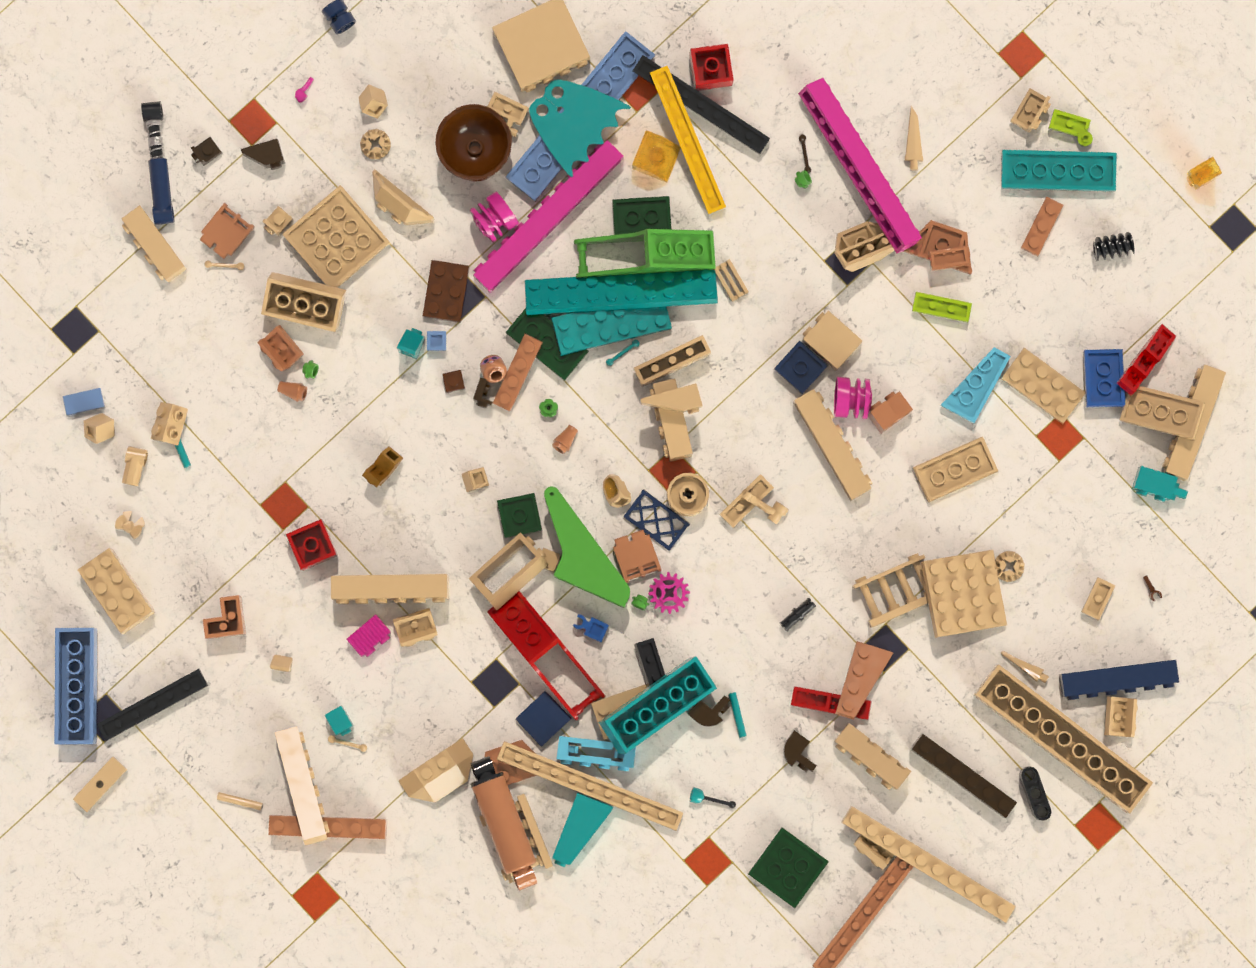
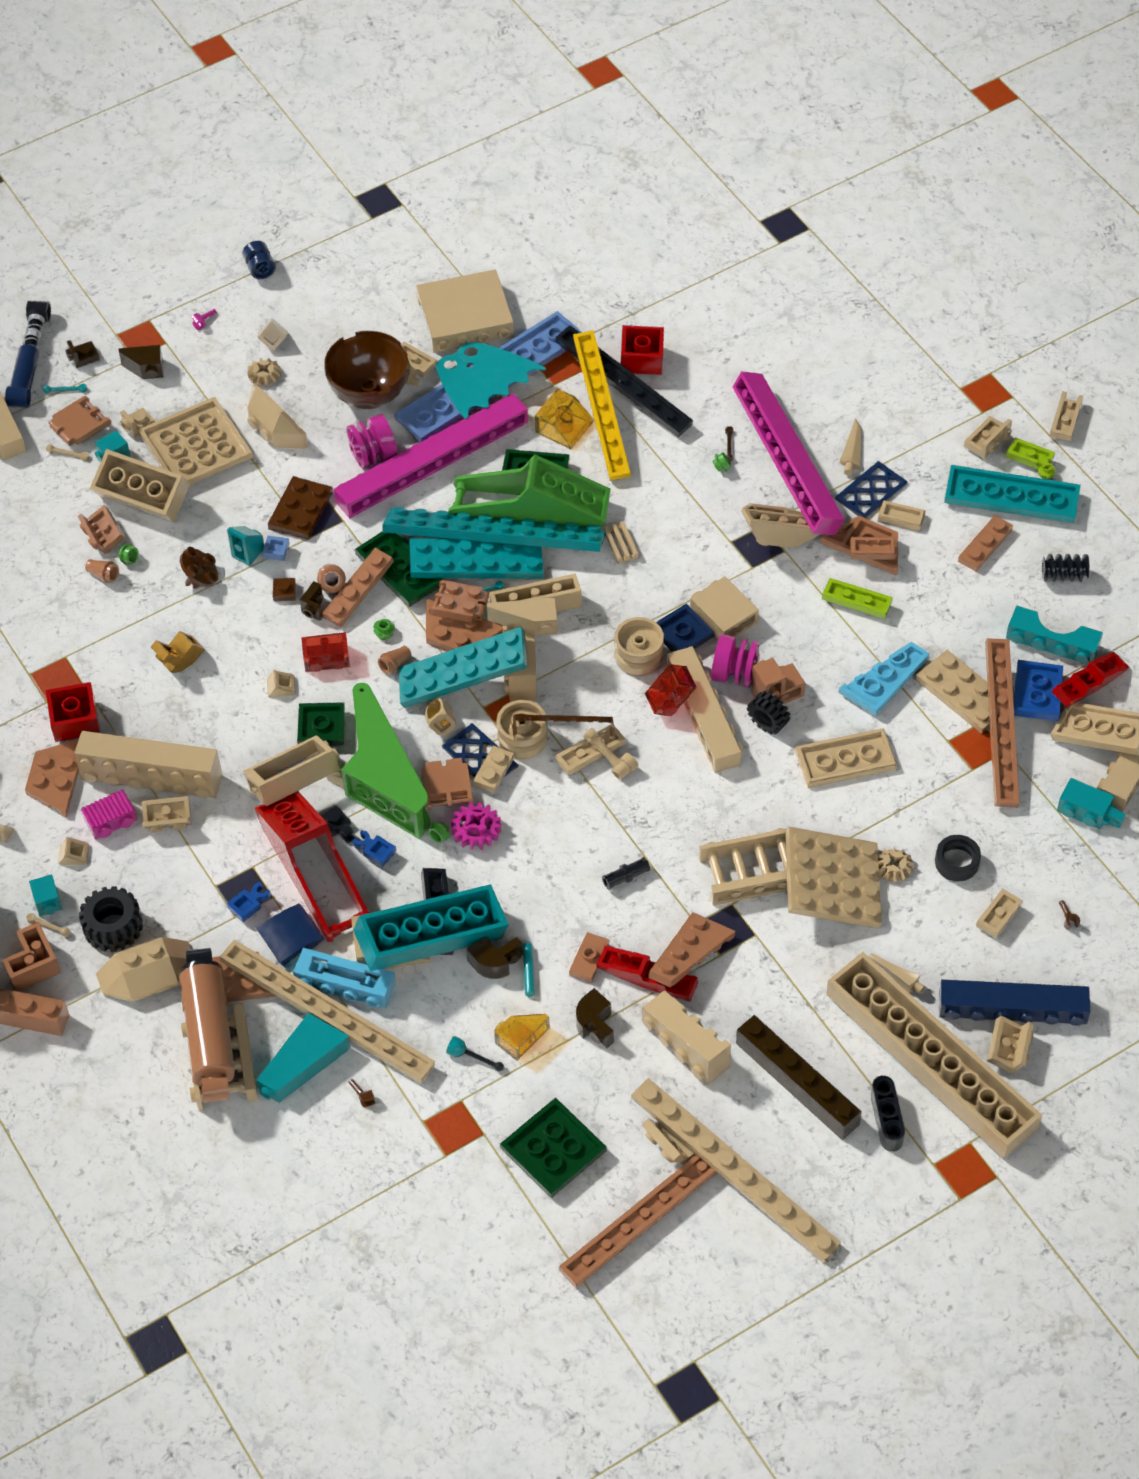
camera: 15 degrees right, 30 degrees down
none -> nougat brick [2,922,61,992]
none -> nougat wing [25,739,79,817]
none -> teal hinge [43,384,87,393]
none -> tan slope [58,837,89,865]
none -> black tyre [79,886,143,952]
none -> teal brick [95,430,131,463]
none -> reddish brown plate [179,546,218,589]
none -> blue plate [227,882,271,922]
none -> clear red brick [301,632,350,672]
none -> black plate [321,805,355,844]
none -> reddish brown hand [348,1079,376,1107]
none -> teal plate [399,627,527,708]
none -> nougat wing [426,599,503,651]
none -> nougat plate [429,580,489,623]
none -> tan plate [473,746,514,794]
none -> clear yellow slope [494,1014,550,1061]
none -> reddish brown piece [512,714,614,740]
none -> nougat plate [569,932,609,983]
none -> tan wheel [614,617,664,675]
none -> clear red brick [644,664,697,716]
none -> black tyre [747,691,791,735]
none -> dark blue window [835,461,908,518]
none -> tan tile [878,500,926,531]
none -> black tyre [935,834,981,882]
none -> nougat plate [985,638,1020,808]
none -> teal arch [1006,605,1103,664]
none -> tan hinge [1050,391,1083,442]

